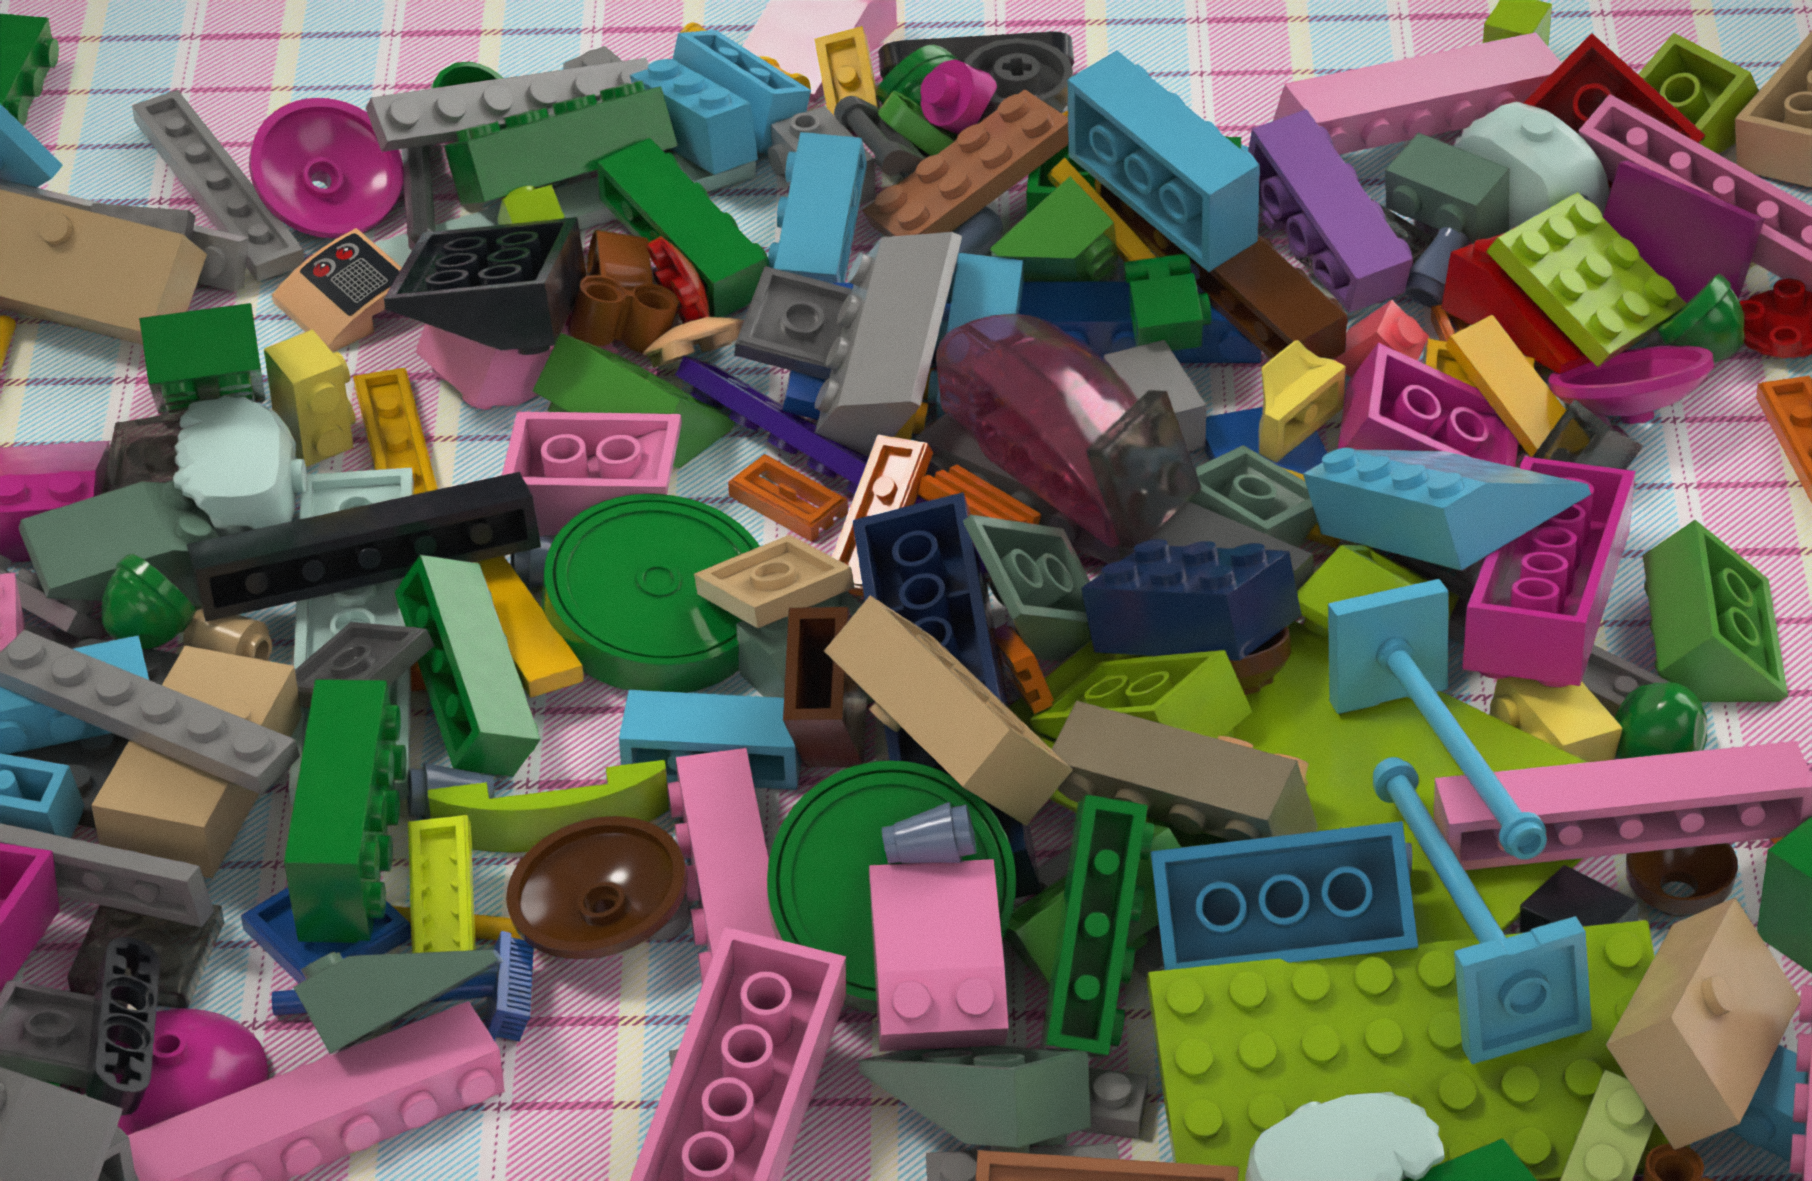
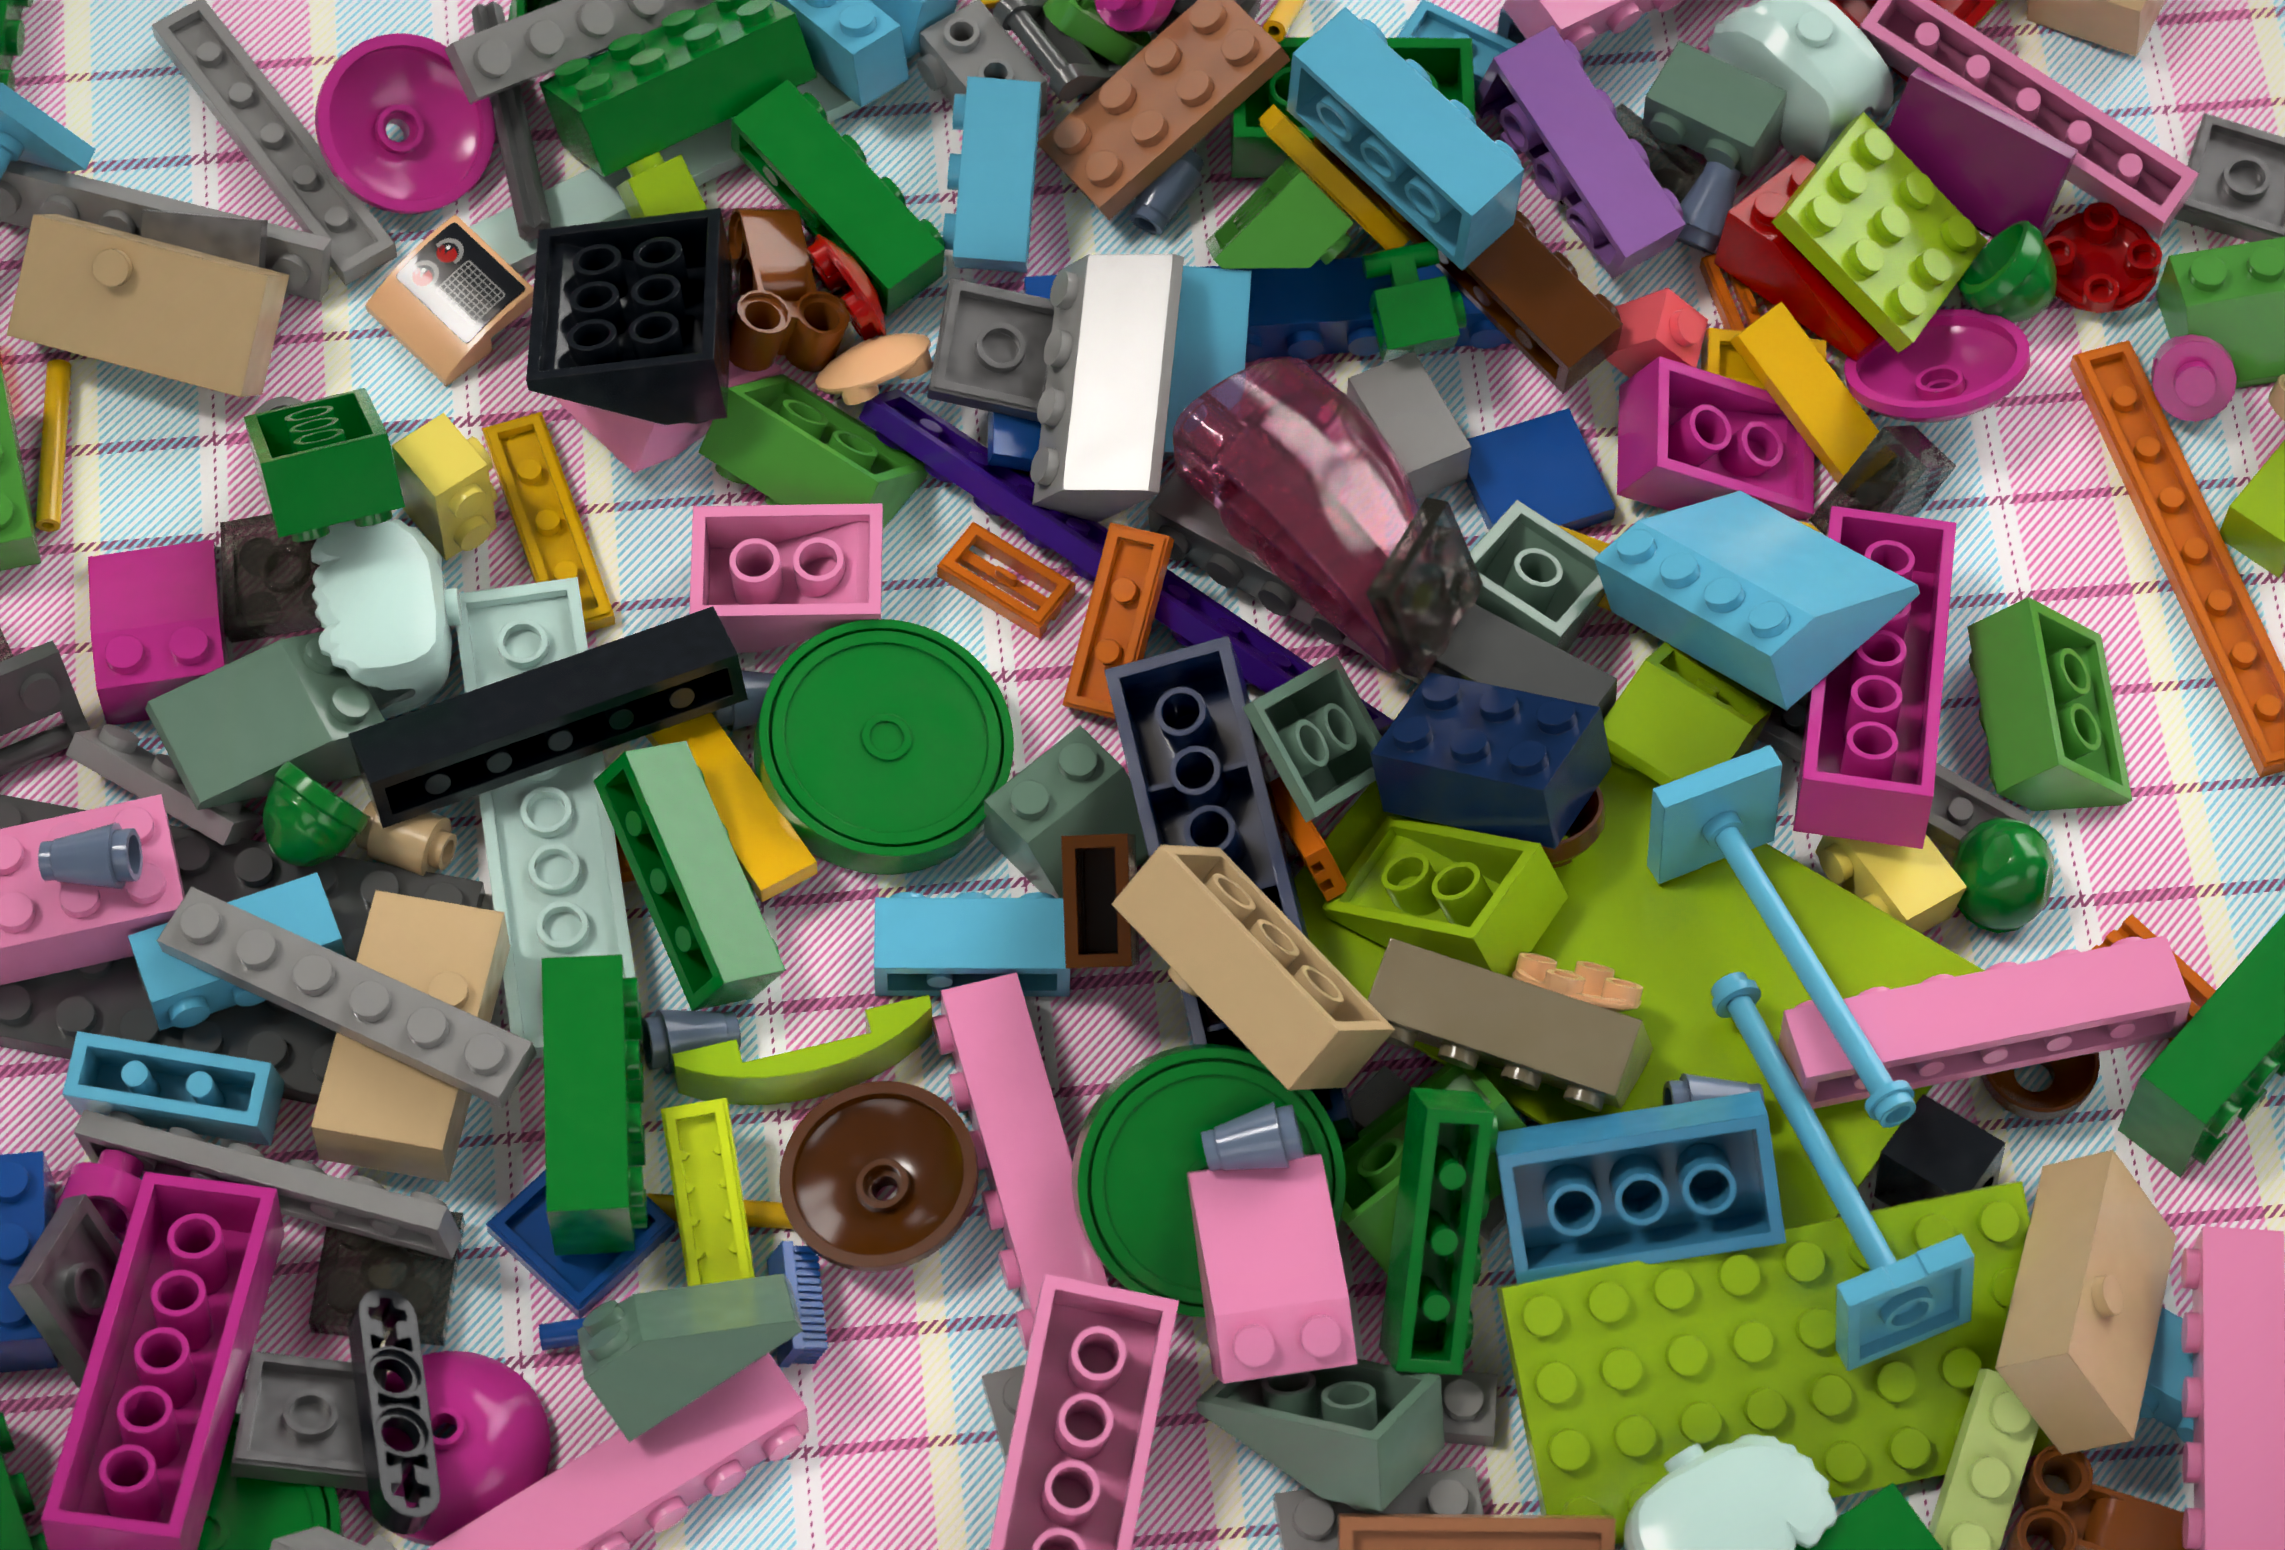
camera: 10 degrees left, 20 degrees up
flat silver tile [295,622,435,708] -> none
tan plate [694,534,855,628] -> none
orange tile [918,465,1041,525] -> none
light yellow slope [1258,340,1346,463] -> none

